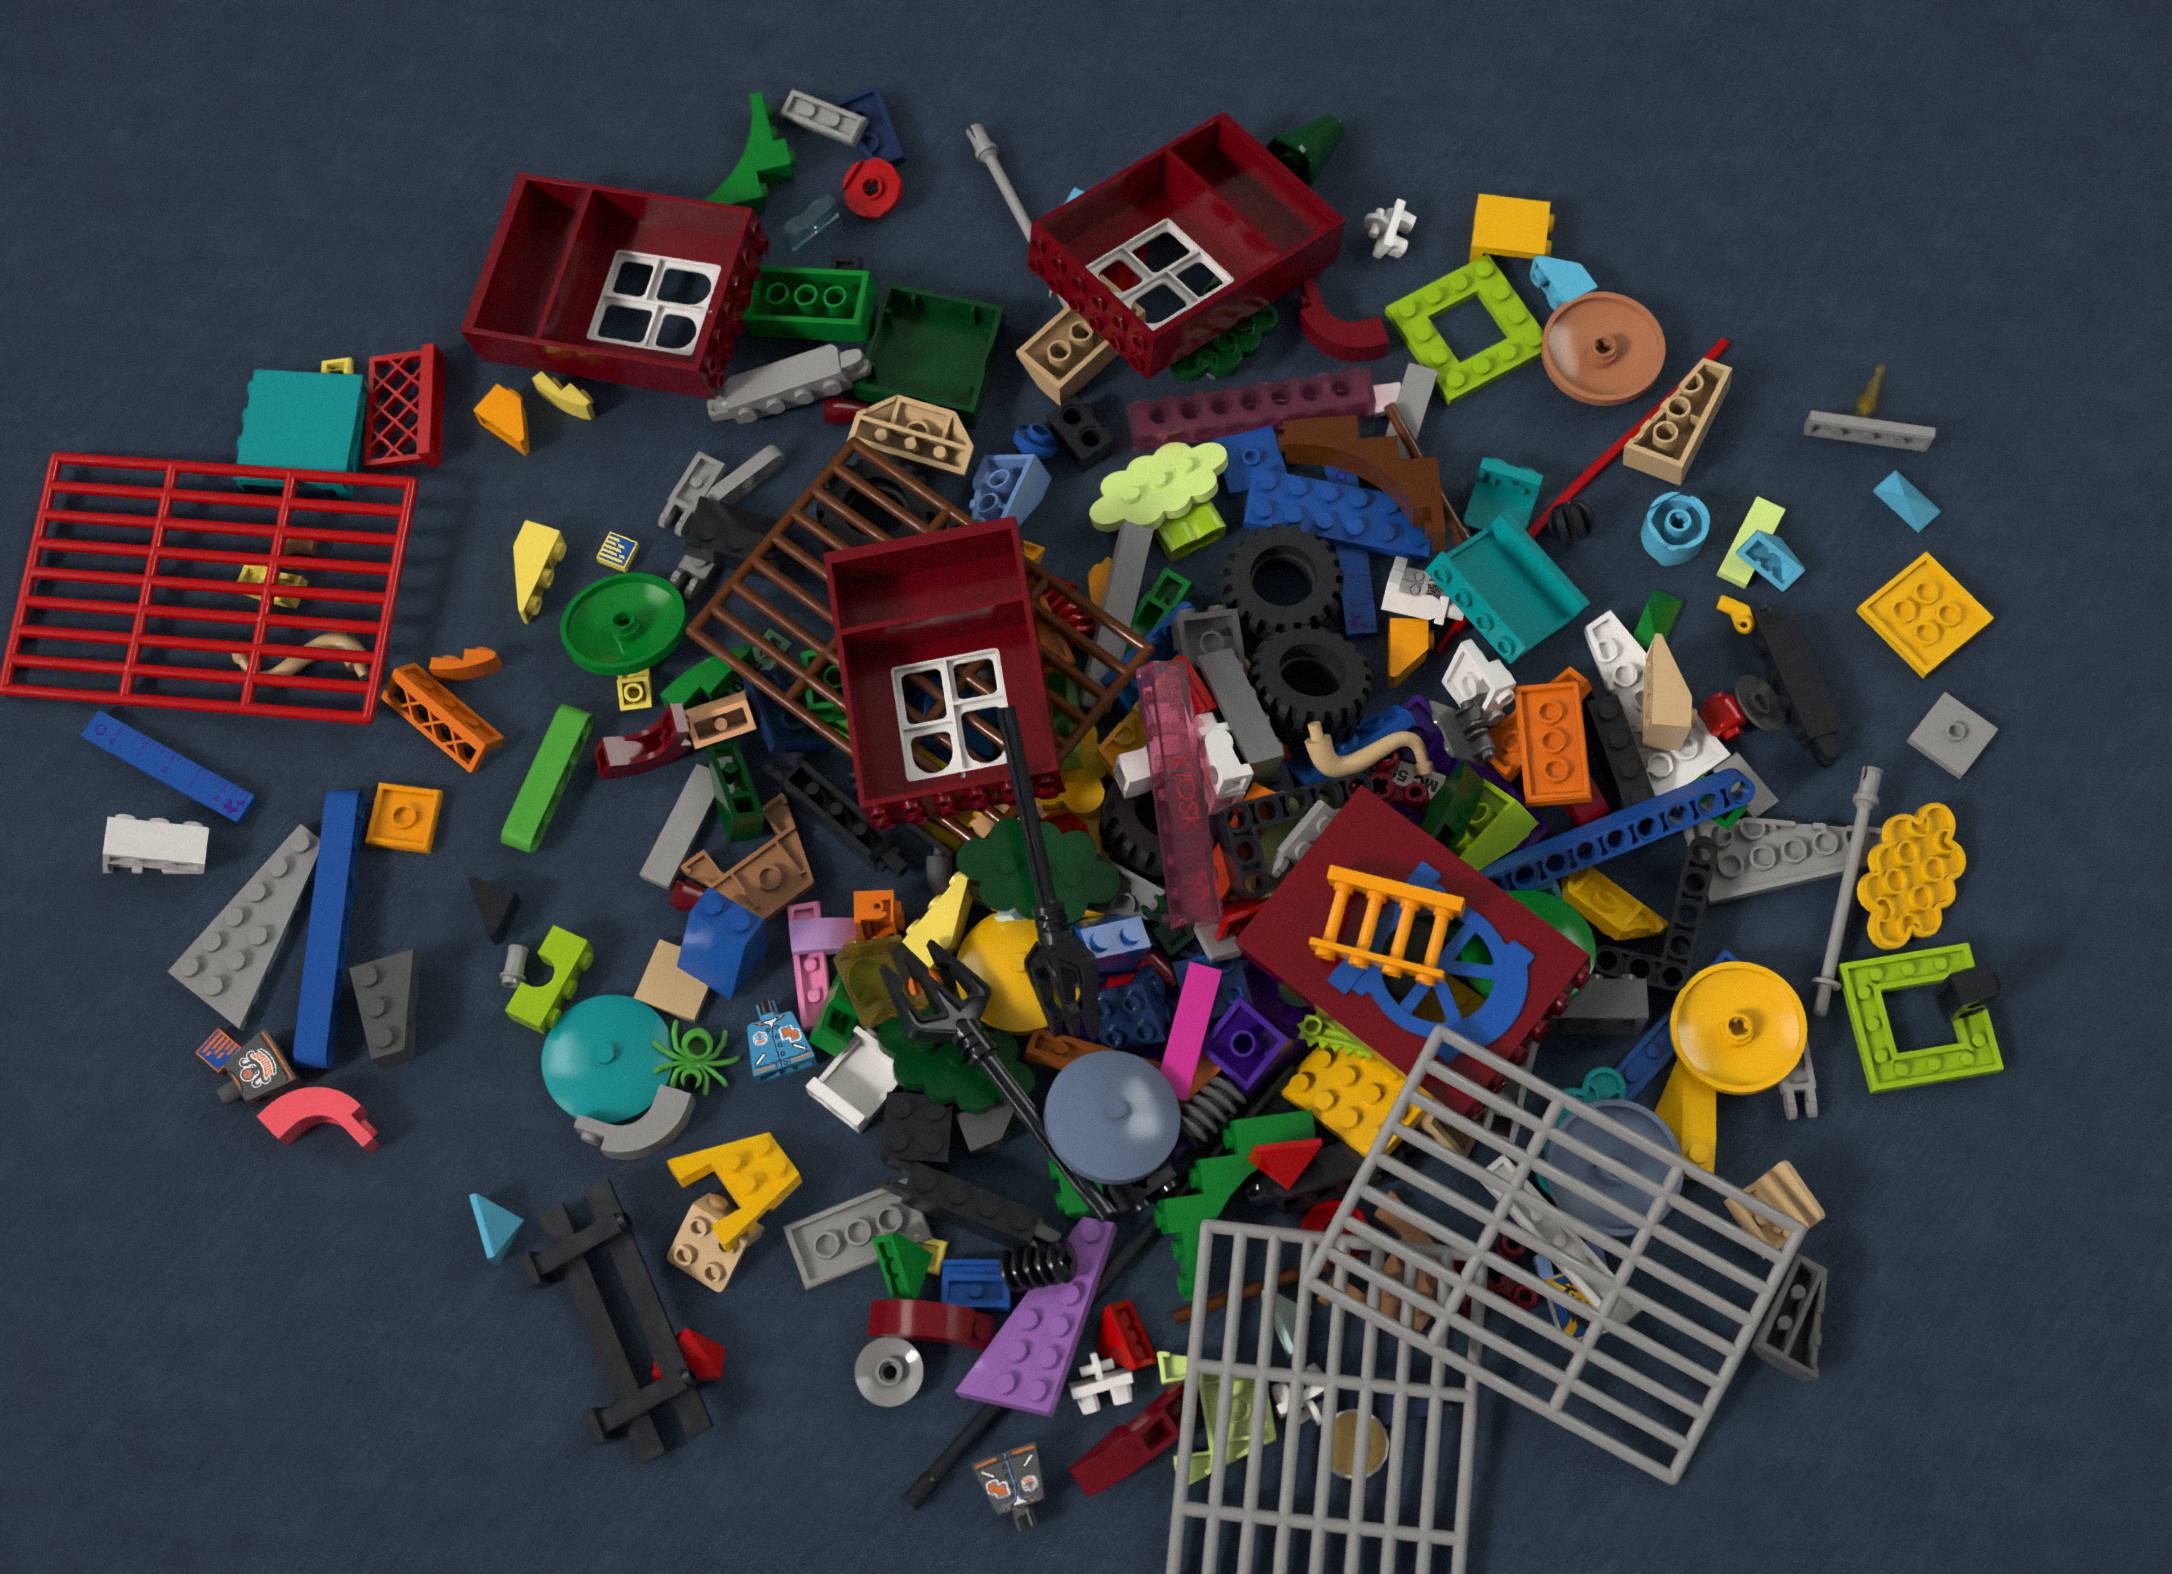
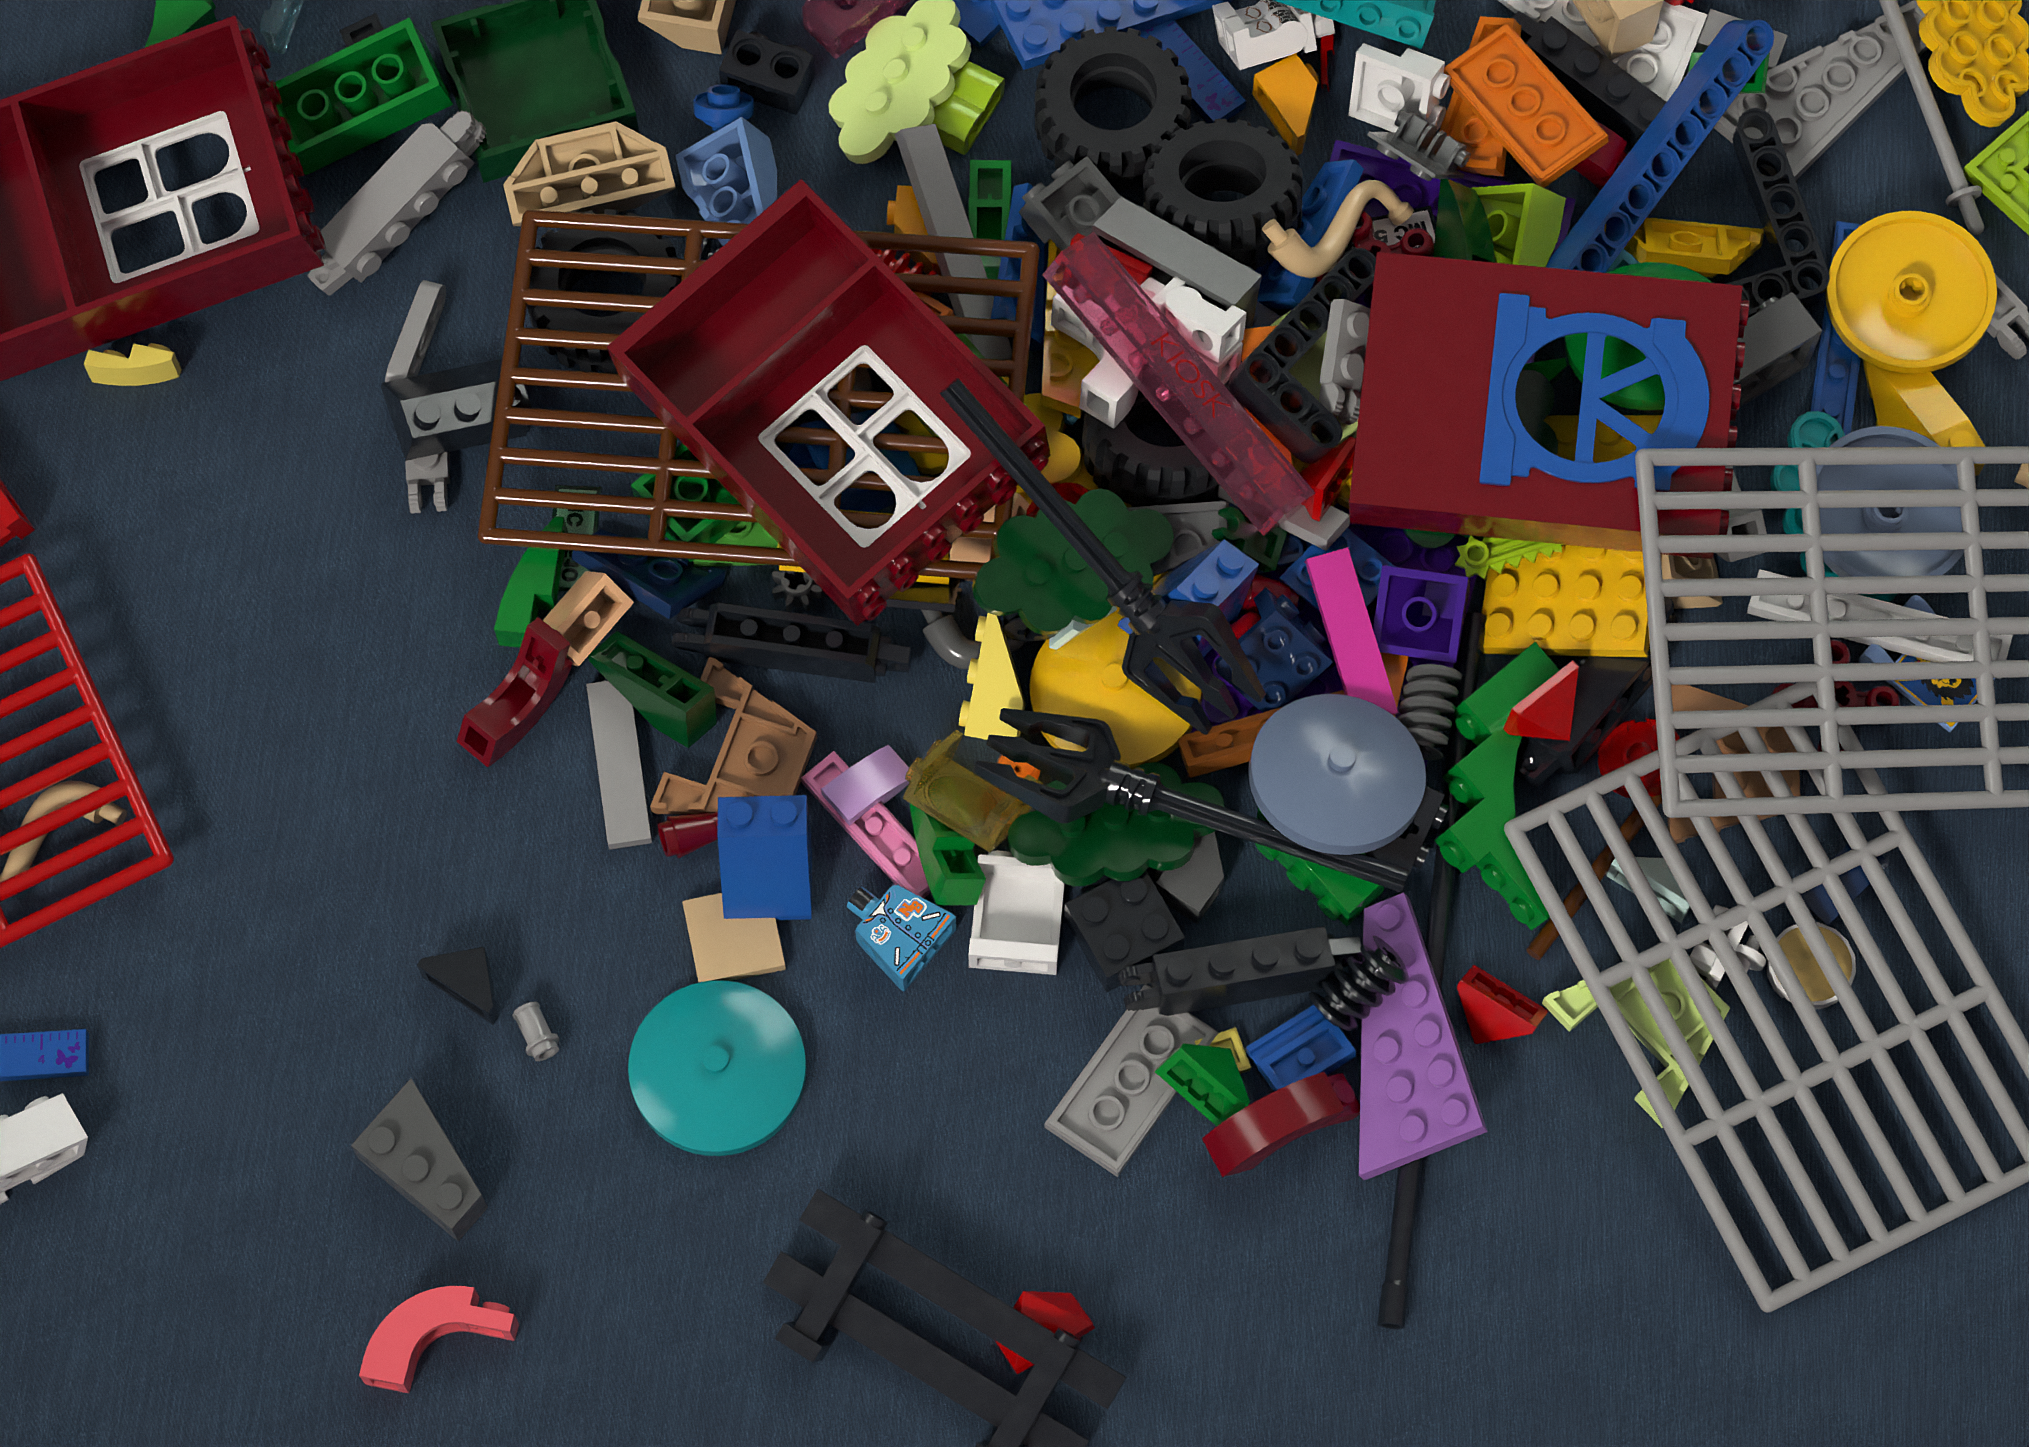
camera: 35 degrees left, 0 degrees up
light grey wing [167,824,320,1032] -> none
tile [195,1028,241,1076] -> none
dark grey torso [216,1028,305,1109] -> none
blue beam [293,790,365,1069] -> none
light orange tile [365,782,444,854] -> none
orange fence [381,663,505,774] -> none
orange slope [429,647,502,681] -> none
medium azure slope [469,1193,524,1265] -> none
light orange slope [474,383,530,456] -> none
bright green beam [501,704,594,854] -> none
lime arch [505,925,594,1036] -> none
light yellow slope [513,520,566,624] -> none
green dish [560,572,687,676] -> none
light grey arch [574,1084,696,1160] -> none
tile [596,532,640,573] -> none
light yellow slope [617,668,653,712] -> none
bright green animal [652,1020,741,1096] -> none
light grey hinge [658,451,727,537] -> none
yellow wing [667,1132,802,1253] -> none
tan bracket [667,1193,765,1292] -> none
dark red cone [824,396,868,426] -> none
orange hinge [854,890,905,943] -> none
light grey dish [855,1337,924,1407] -> none
dark grey torso [972,1441,1045,1533] -> none
white hips [1068,1352,1134,1415] -> none
dark red slope [1068,1382,1200,1497] -> none
light orange fence [1308,865,1466,986] -> none

